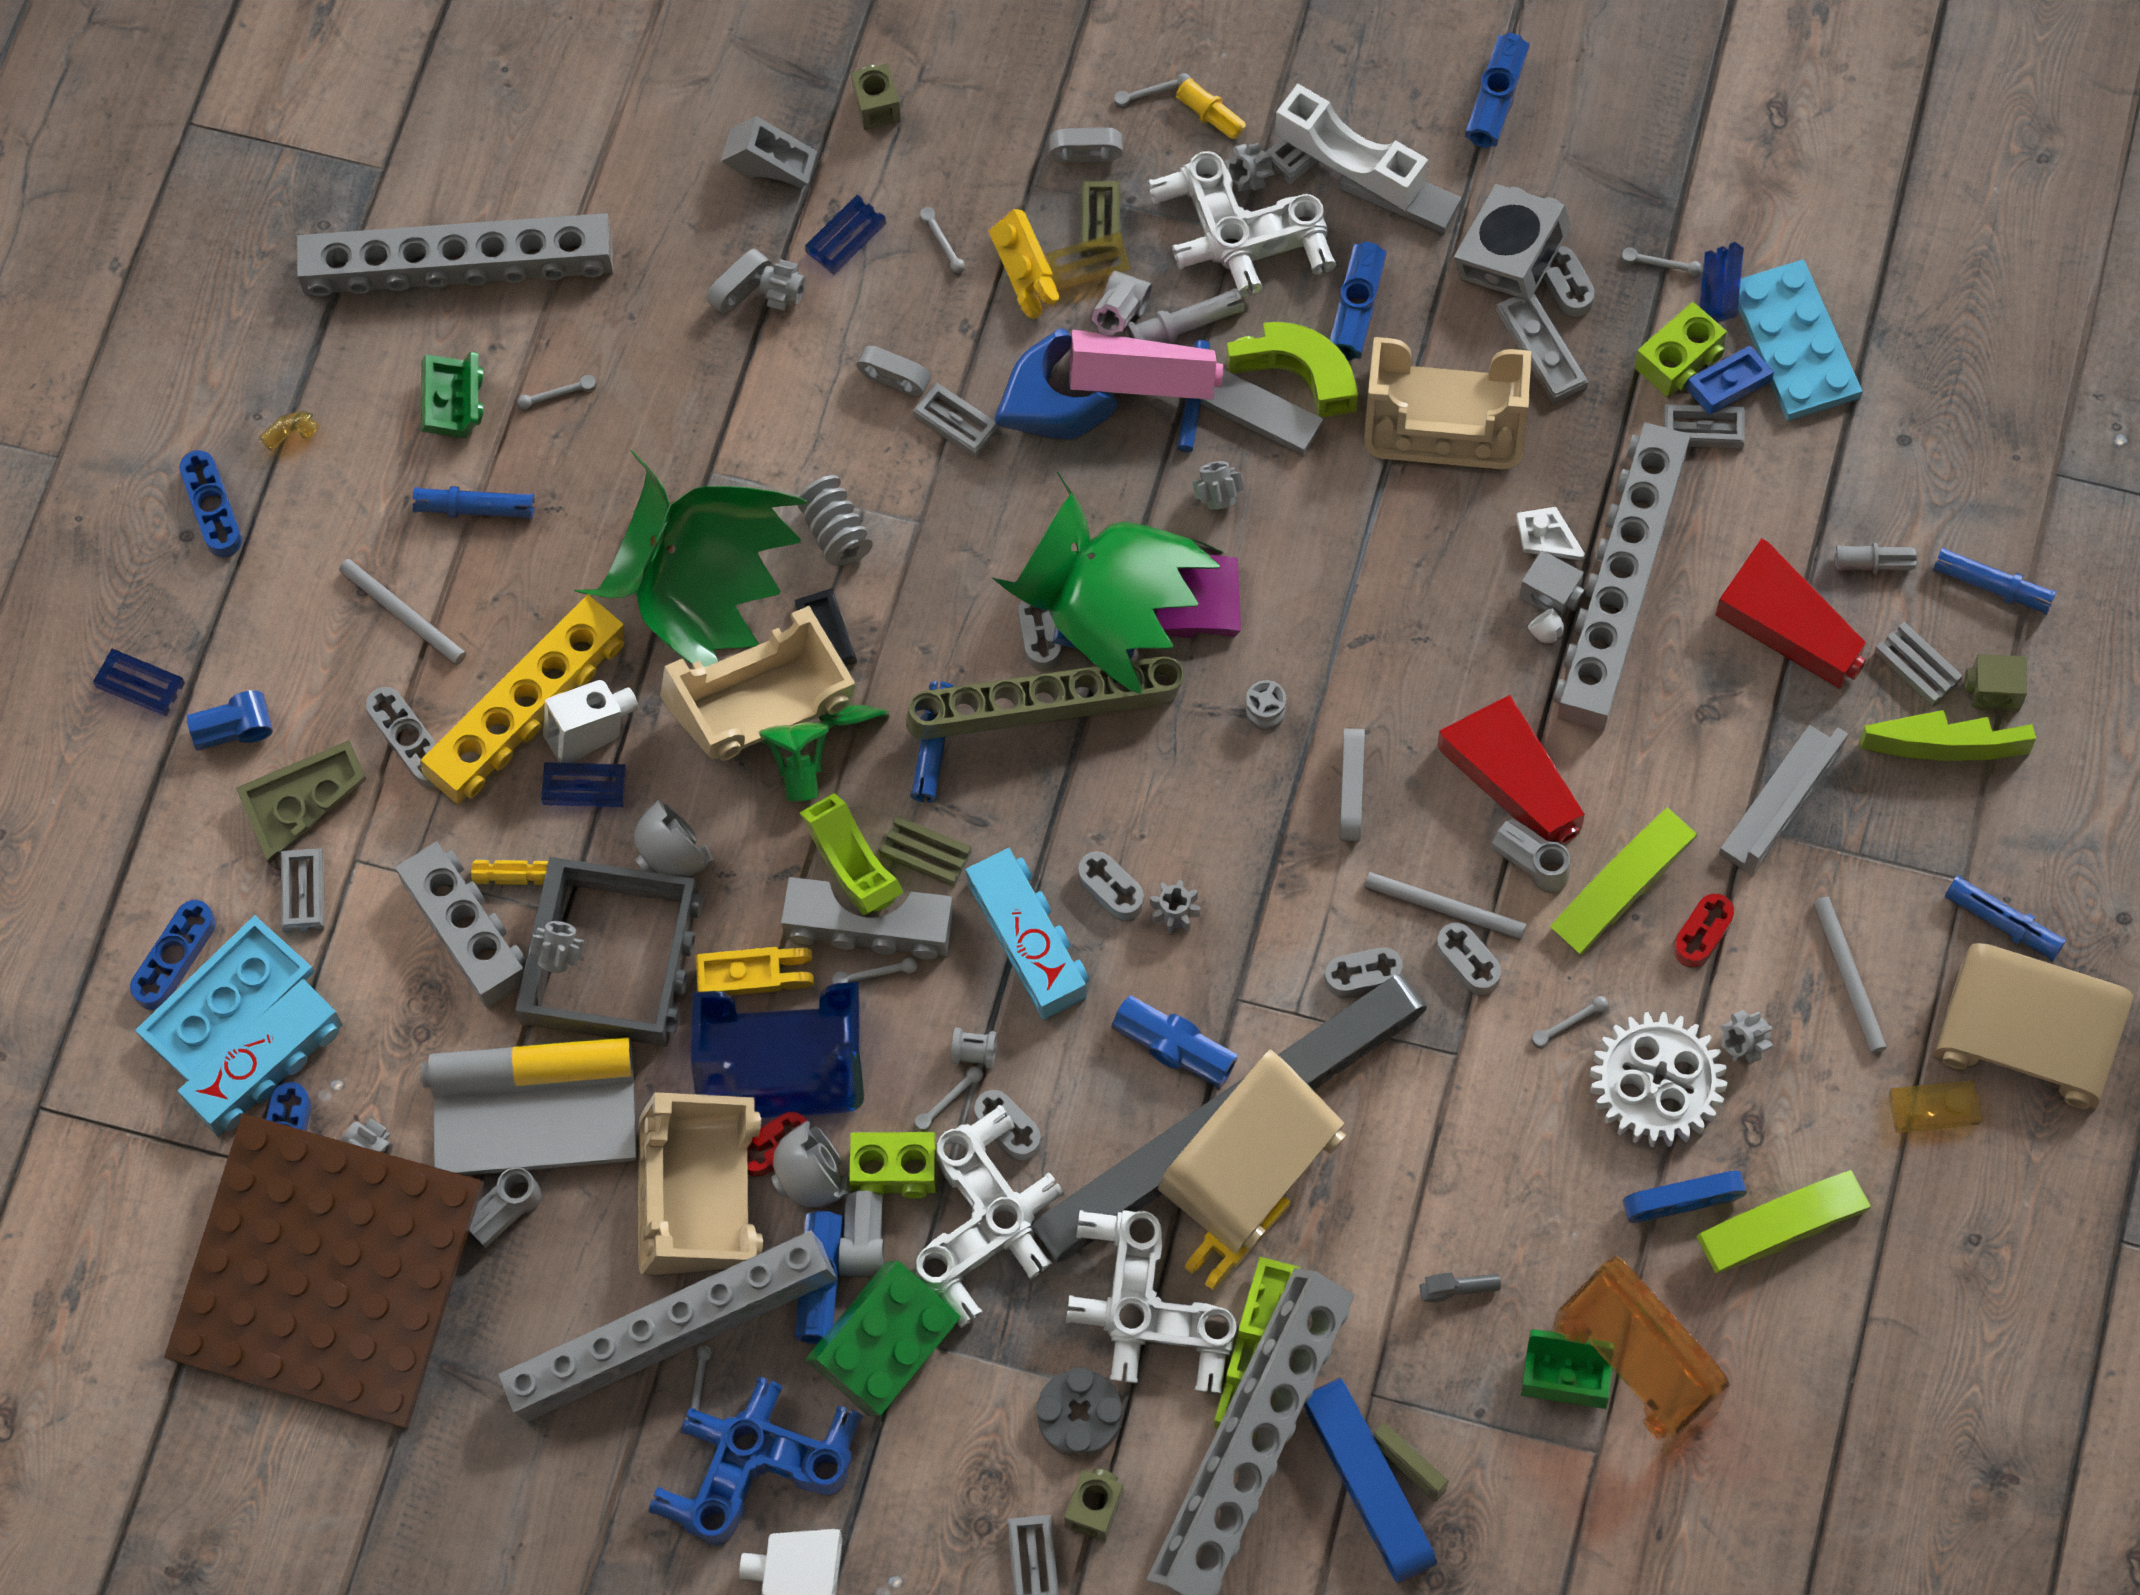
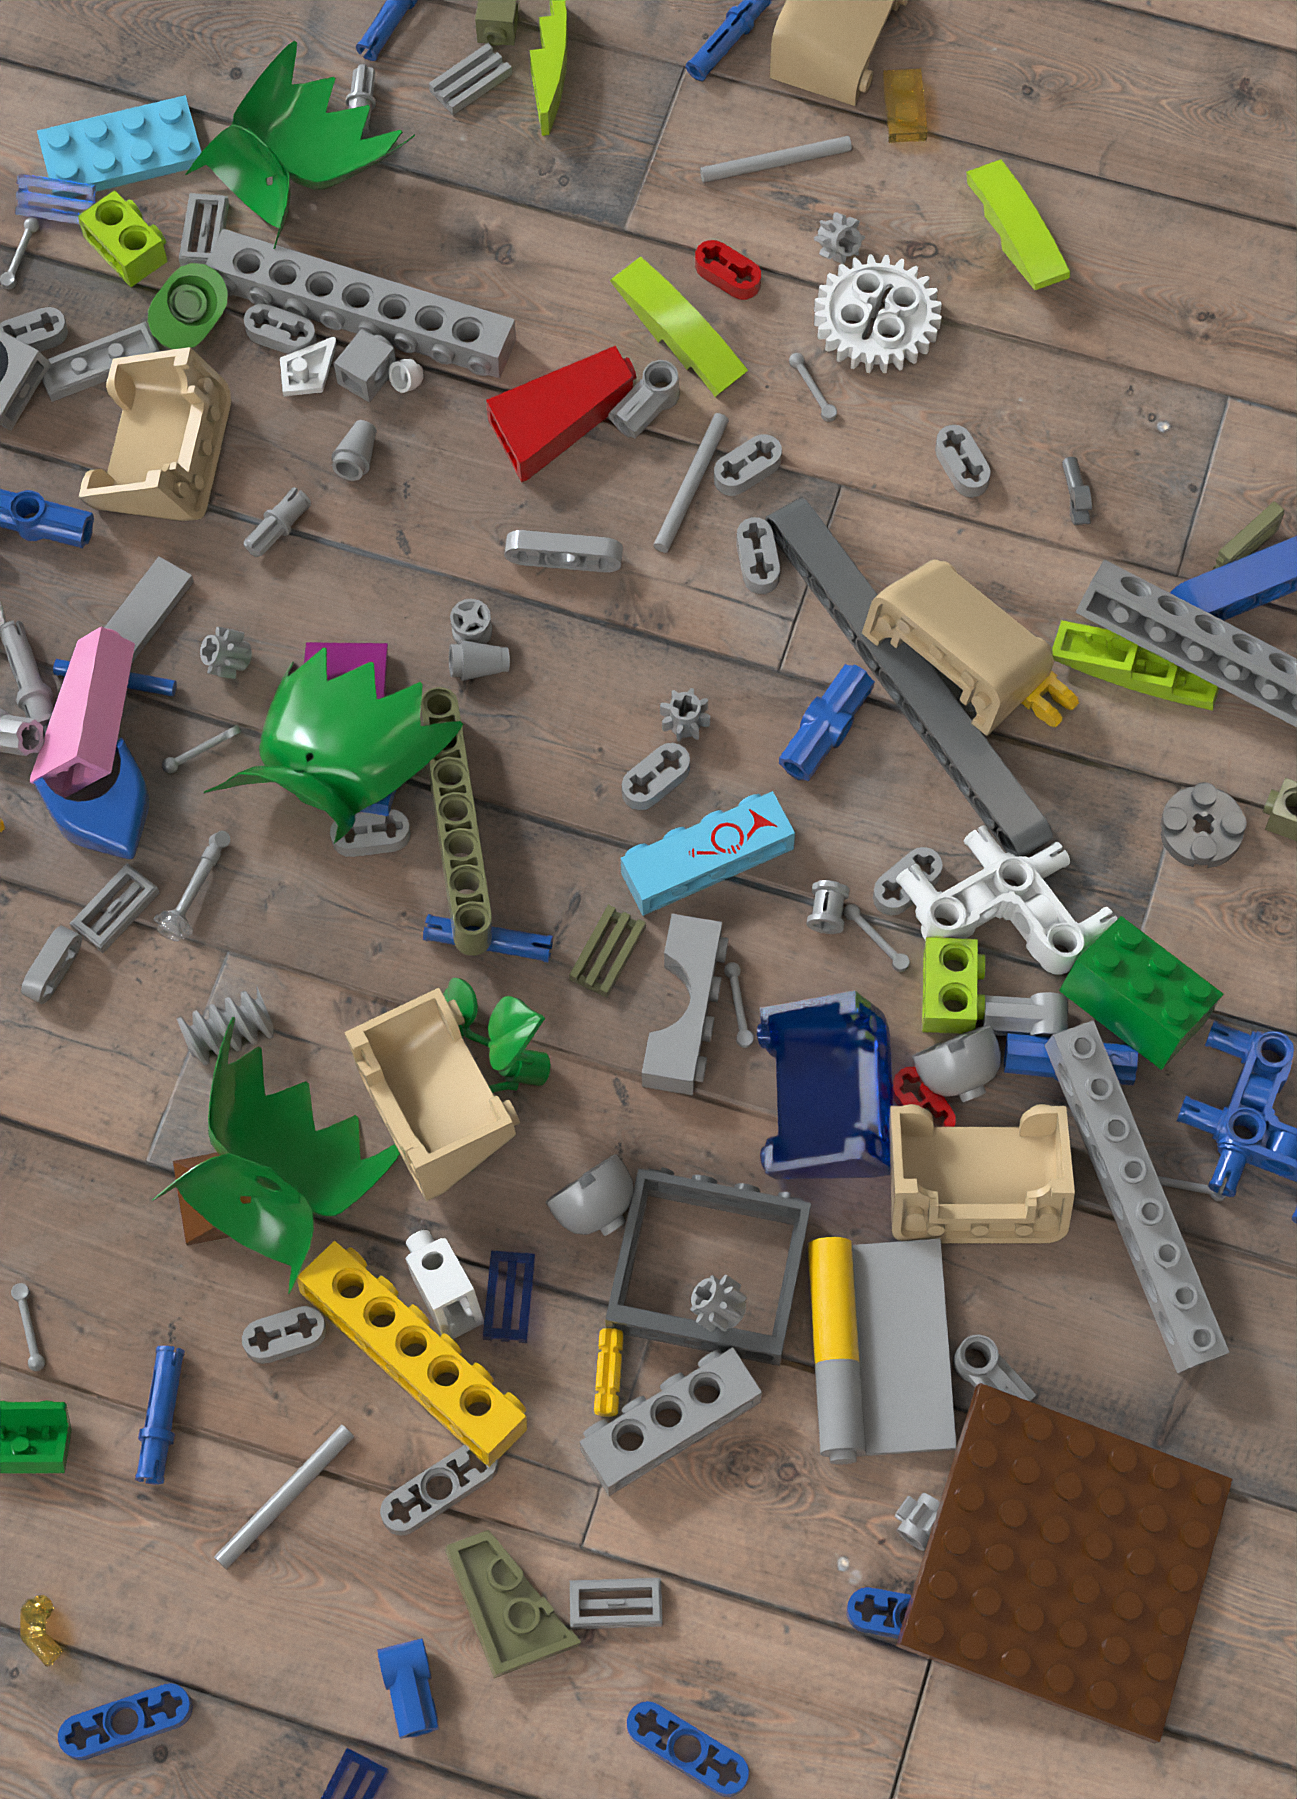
camera: 90 degrees left, 0 degrees up
medium azure plate [135,915,314,1081] -> none
medium azure brick [177,979,343,1137] -> none
yellow hinge [695,947,814,999] -> none
black tile [795,588,857,667] -> none
lime arch [799,793,904,916] -> none
white pin [1066,1210,1237,1394] -> none
lime arch [1226,322,1358,418] -> none
green bracket [1521,1329,1616,1409] -> none
clear orange windscreen [1552,1255,1730,1457] -> none
blue beam [1623,1171,1747,1223] -> none
blue plate [1686,346,1774,415] -> none
red slope [1715,538,1866,689] -> none
light grey fence [1719,725,1848,876] -> none
none -> bright green piece [148,263,228,350]
none -> piece [153,831,230,941]
none -> light grey hinge [162,724,241,773]
none -> green piece [185,40,415,249]
none -> light grey beam [242,1306,326,1364]
none -> light grey axle [243,487,311,557]
none -> light grey beam [244,304,317,354]
none -> light grey cone [331,420,377,481]
none -> light grey cone [449,640,510,681]
none -> light grey beam [935,425,991,498]

